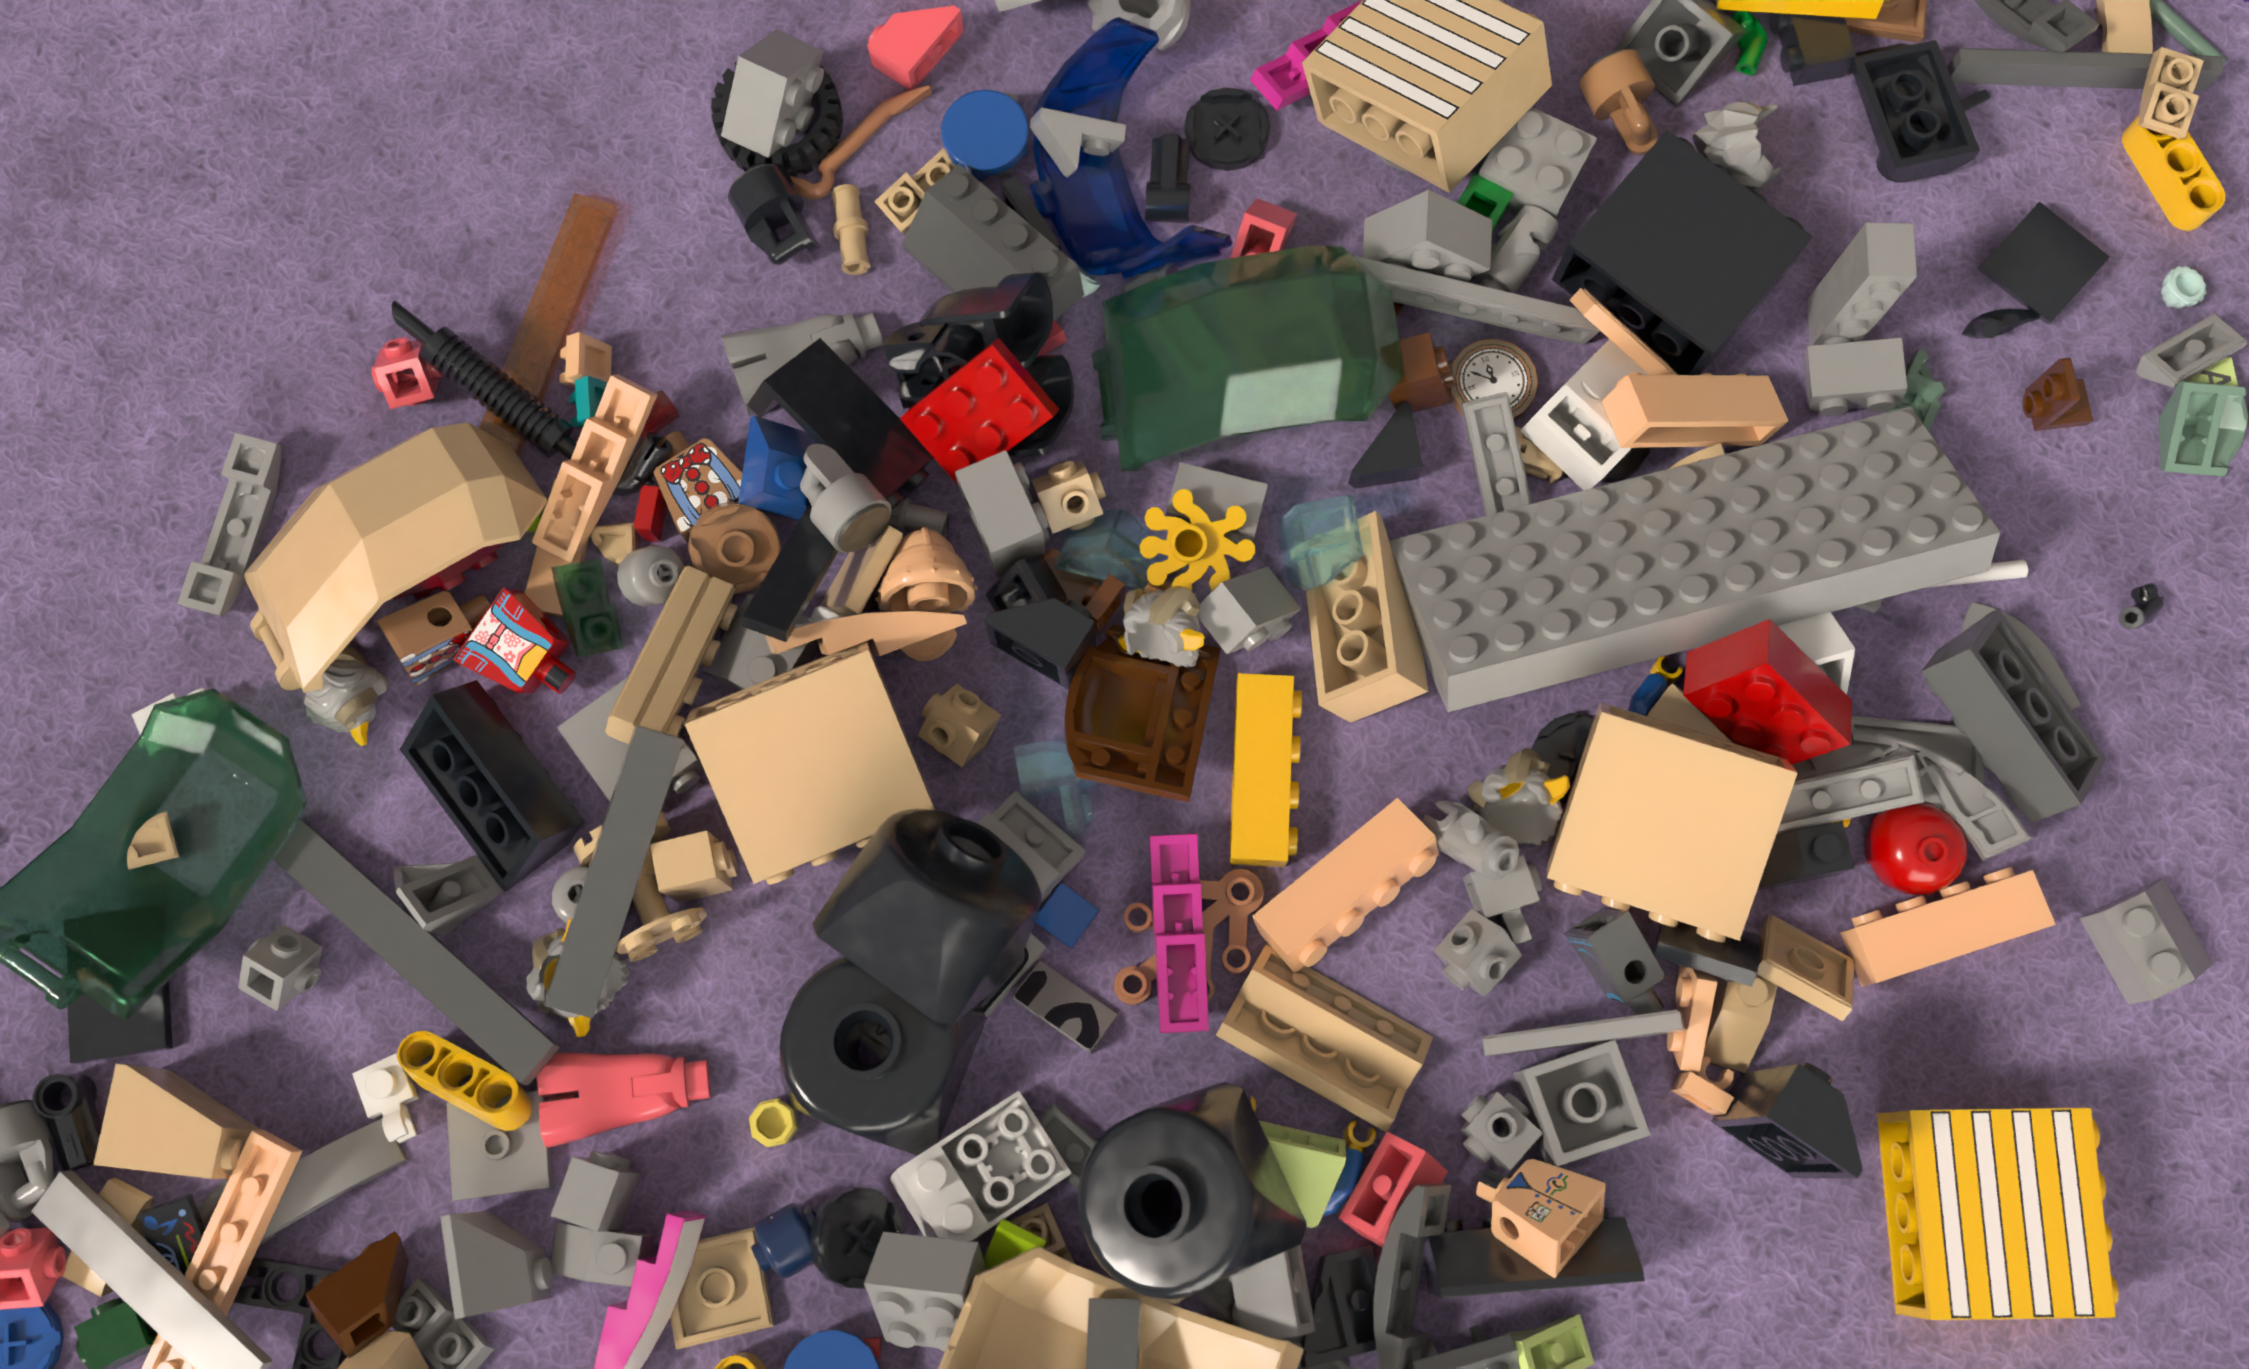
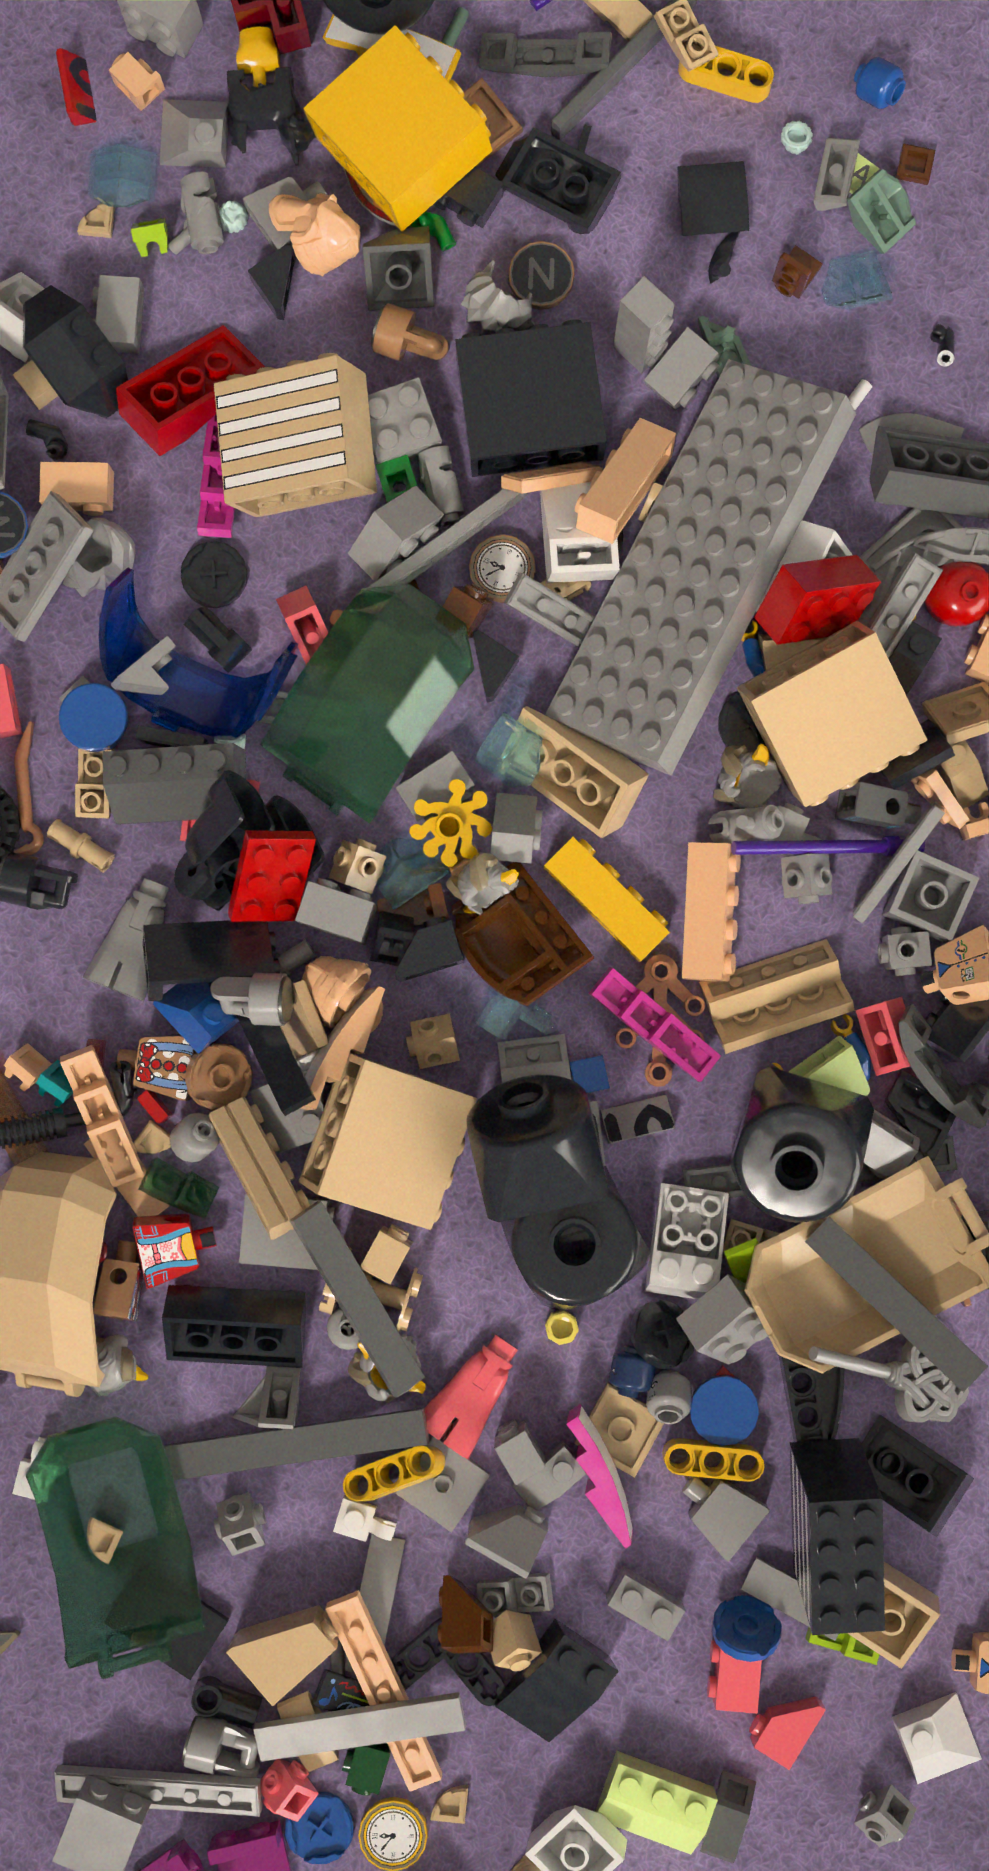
camera: 45 degrees left, 10 degrees up
none -> black tile [508,241,575,310]
none -> light grey head [646,1369,692,1424]
none -> dark purple bar [731,836,925,856]
none -> clear light blue slope [821,250,892,310]

